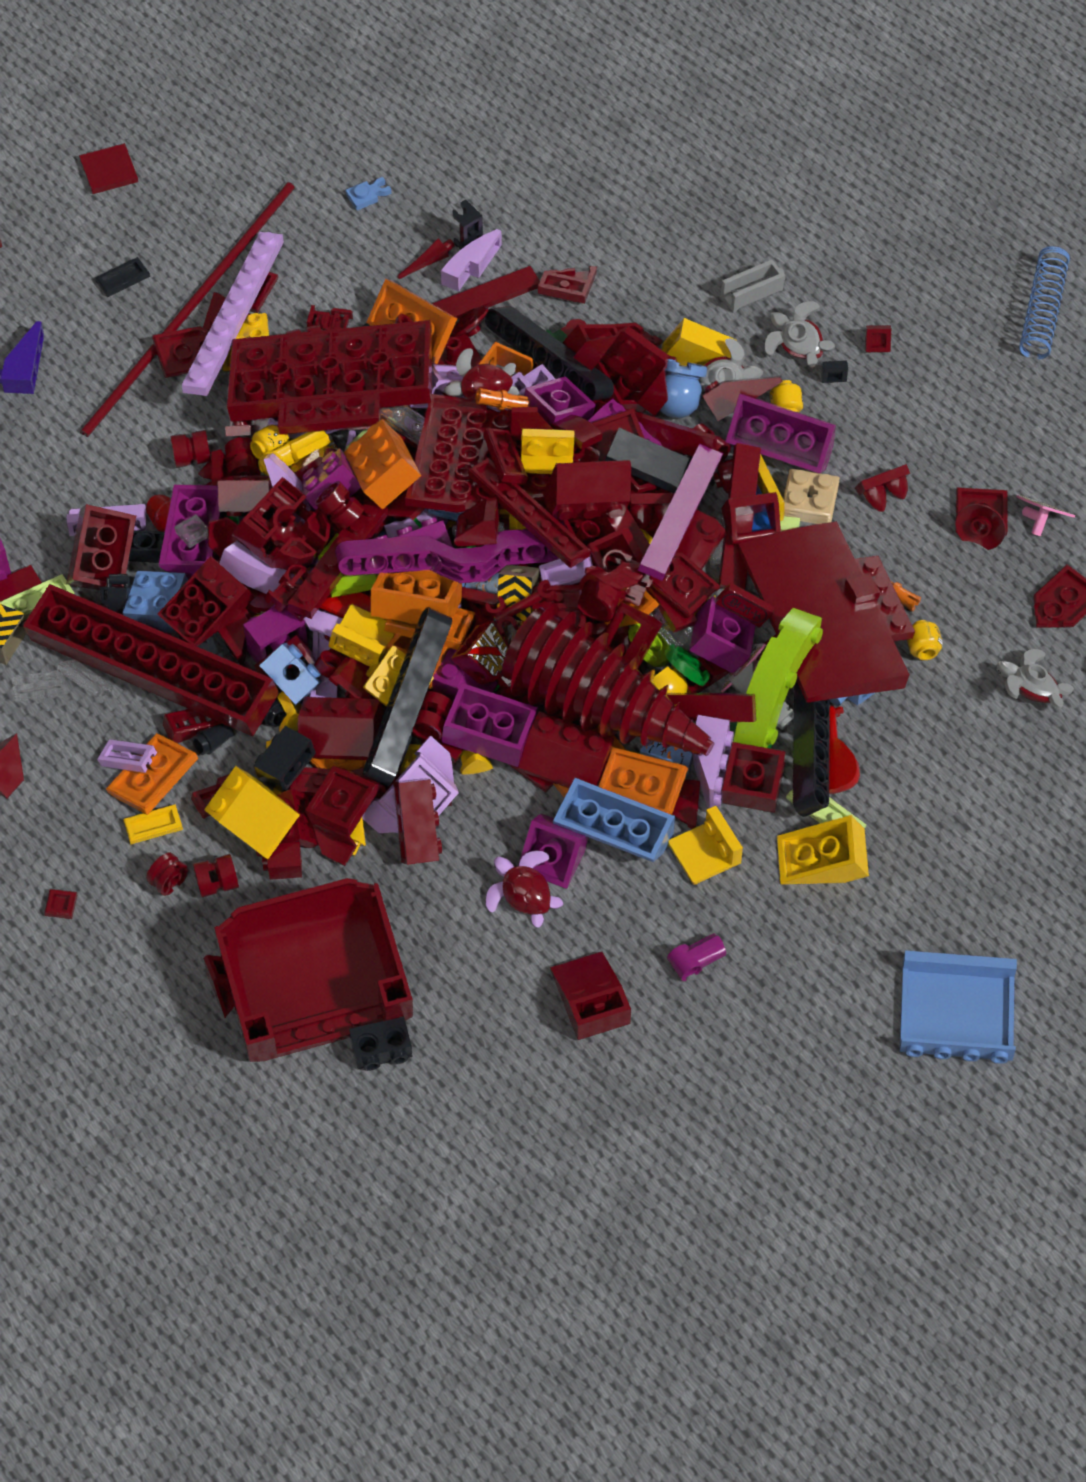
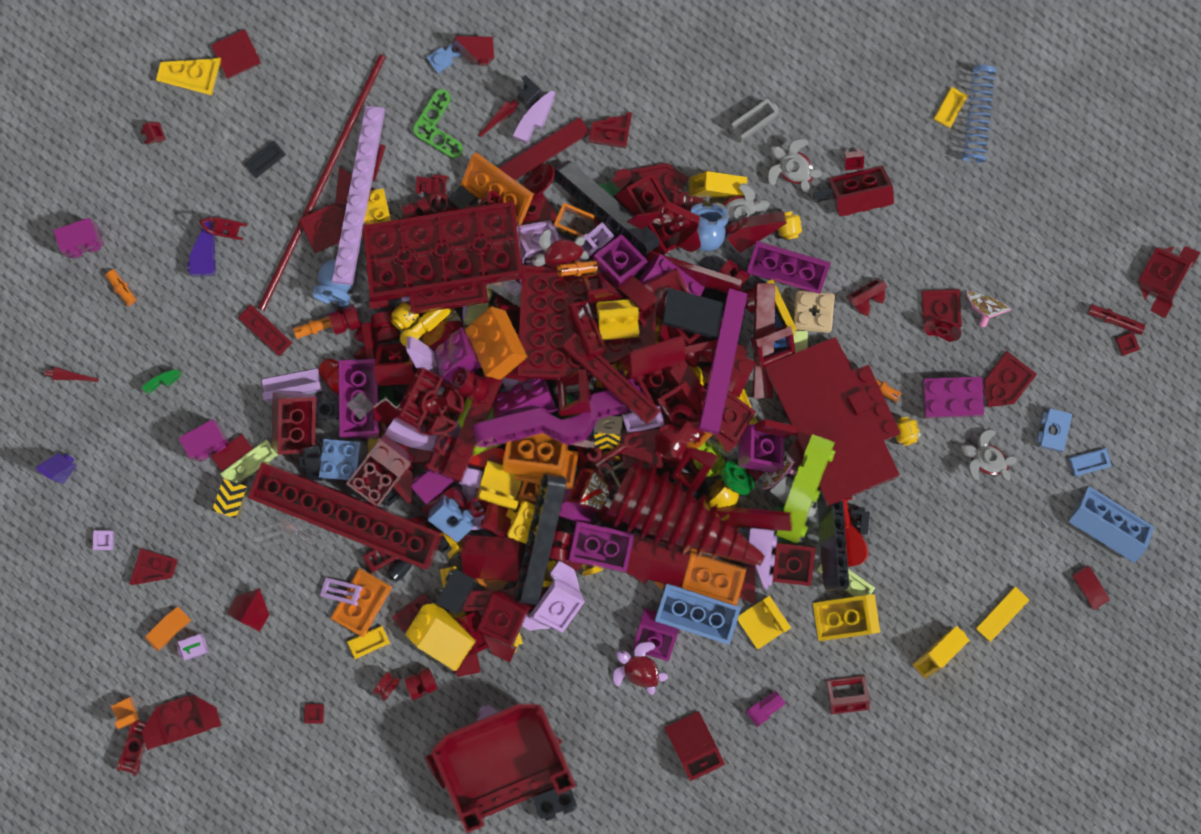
camera: 10 degrees left, 25 degrees up
dark red brick [393,778,442,865] -> none
medium blue panel [900,951,1017,1064] -> none
none -> yellow wing [156,58,221,96]
none -> dark red piece [199,217,247,241]
none -> dark red tile [238,304,292,357]
none -> orange pin [293,315,332,339]
none -> medium blue tile [312,259,355,307]
none -> bright green beam [414,89,463,159]
none -> dark red slope [452,36,494,66]
none -> dark red tile [826,675,870,715]
none -> dark red slope [828,165,894,217]
none -> black bracket [849,507,870,535]
none -> yellow slope [912,626,970,679]
none -> magenta brick [921,377,984,419]
none -> yellow tile [933,86,968,129]
none -> yellow tile [976,587,1029,642]

